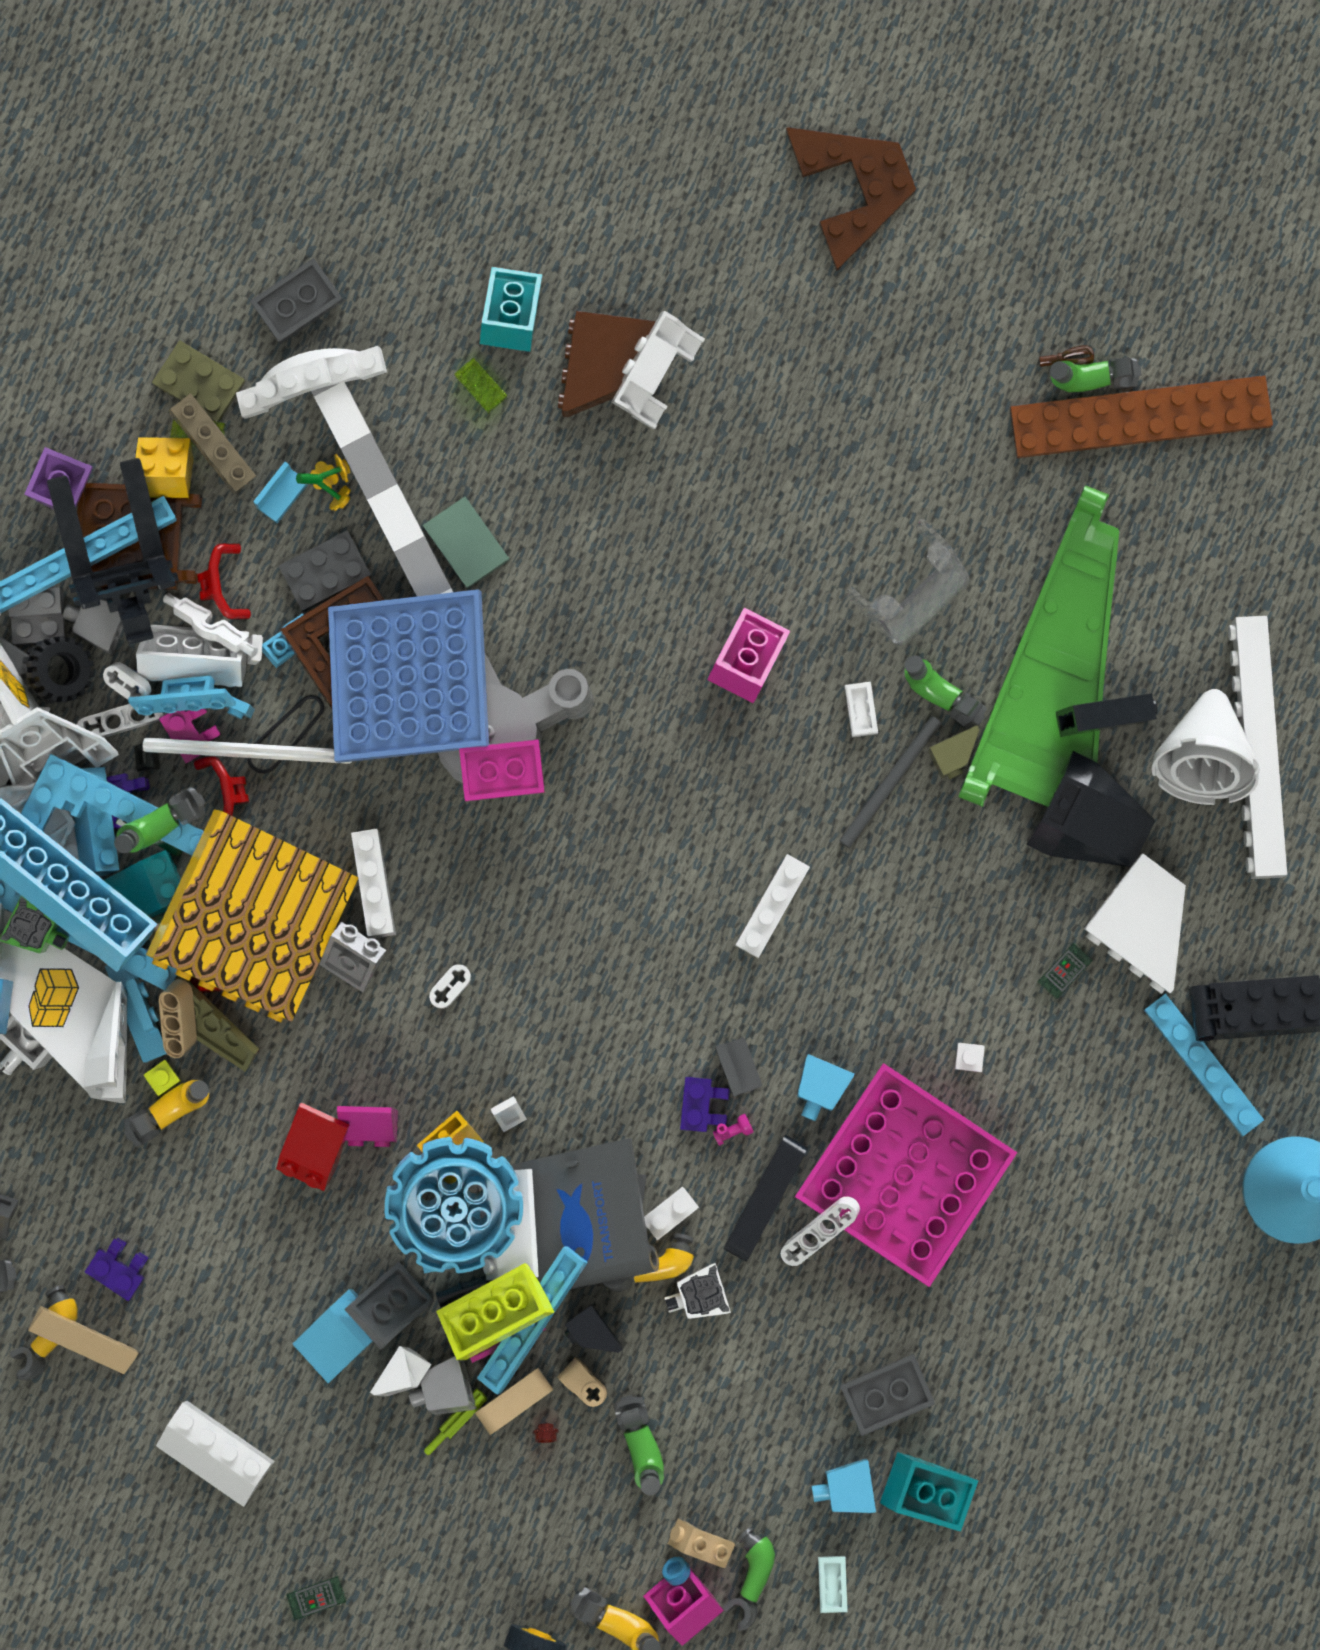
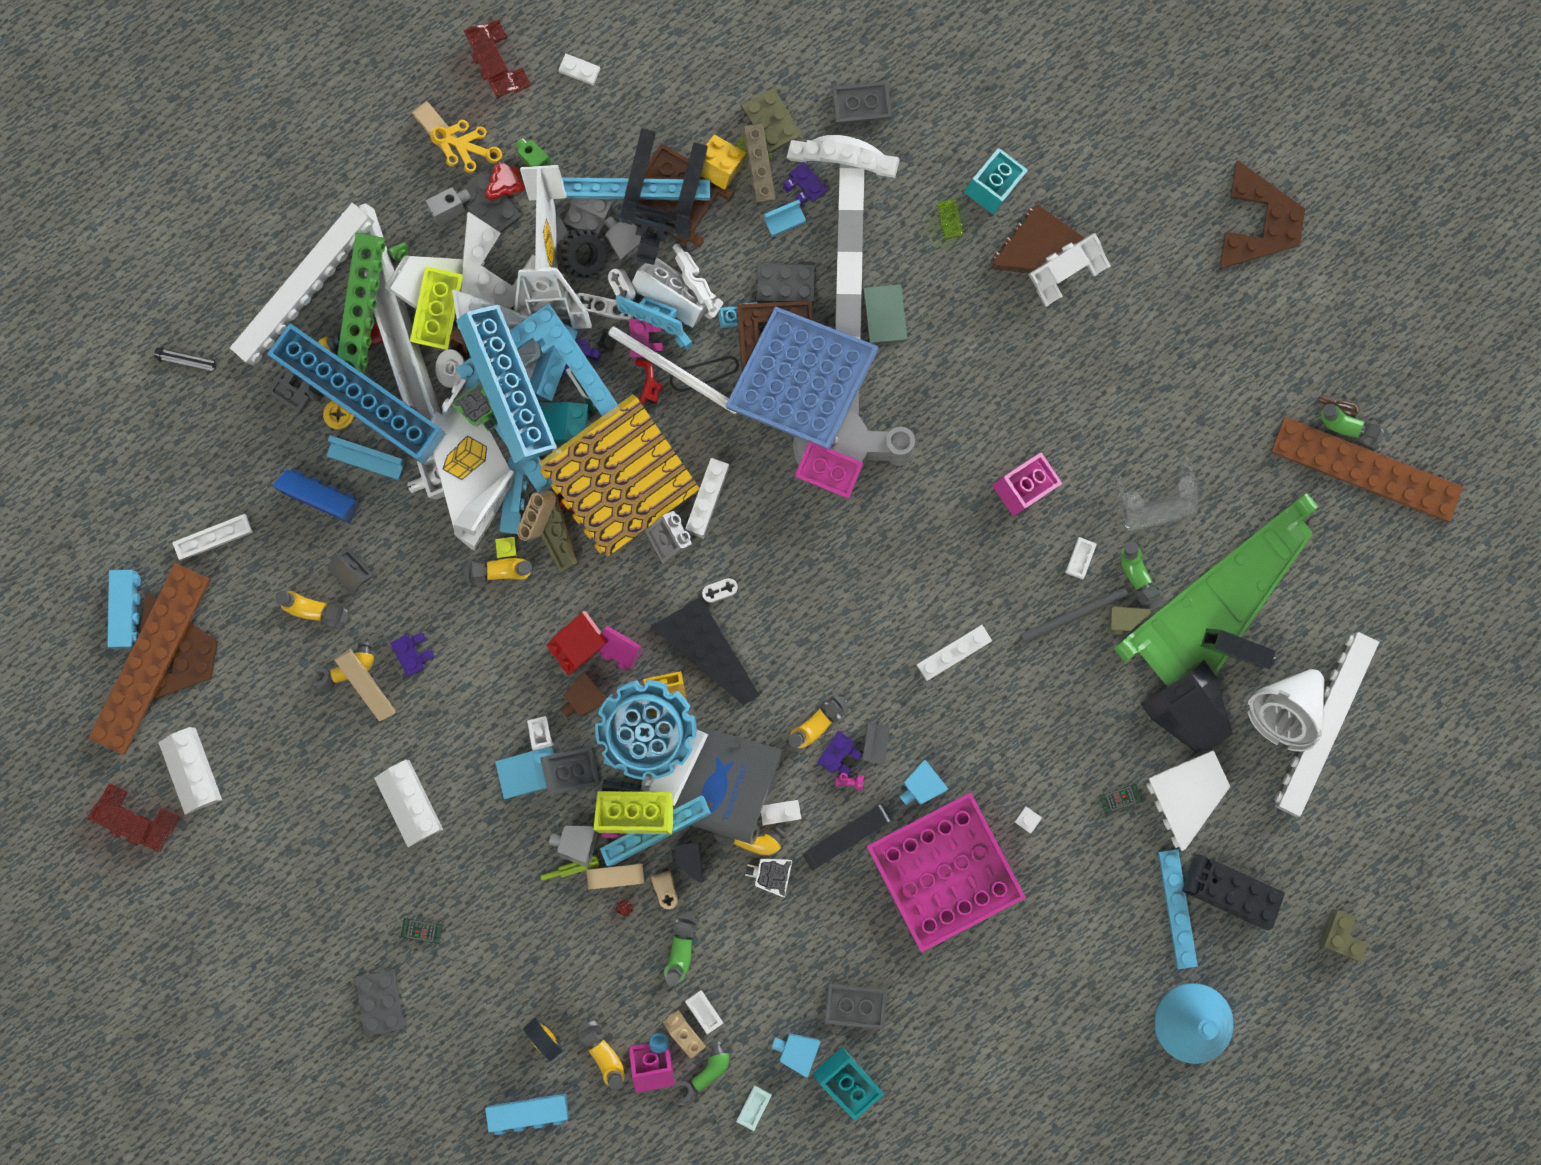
camera: 25 degrees right, 0 degrees up
medium lavender slope [24,447,93,510] -> none
piece [114,787,206,854] -> none
red piece [197,543,251,619] -> none
yellow plant [296,454,351,511] -> none
white slope [370,1346,431,1397] -> none
white plate [491,1096,527,1132] -> none
white beam [781,1197,860,1266] -> none
none -> white slope [527,716,553,751]
none -> reddish brown torso [560,672,606,718]
none -> black wing [651,597,760,706]
none -> white plate [685,990,723,1034]
none -> dark purple plate [783,162,828,206]
none -> piece [789,694,848,748]

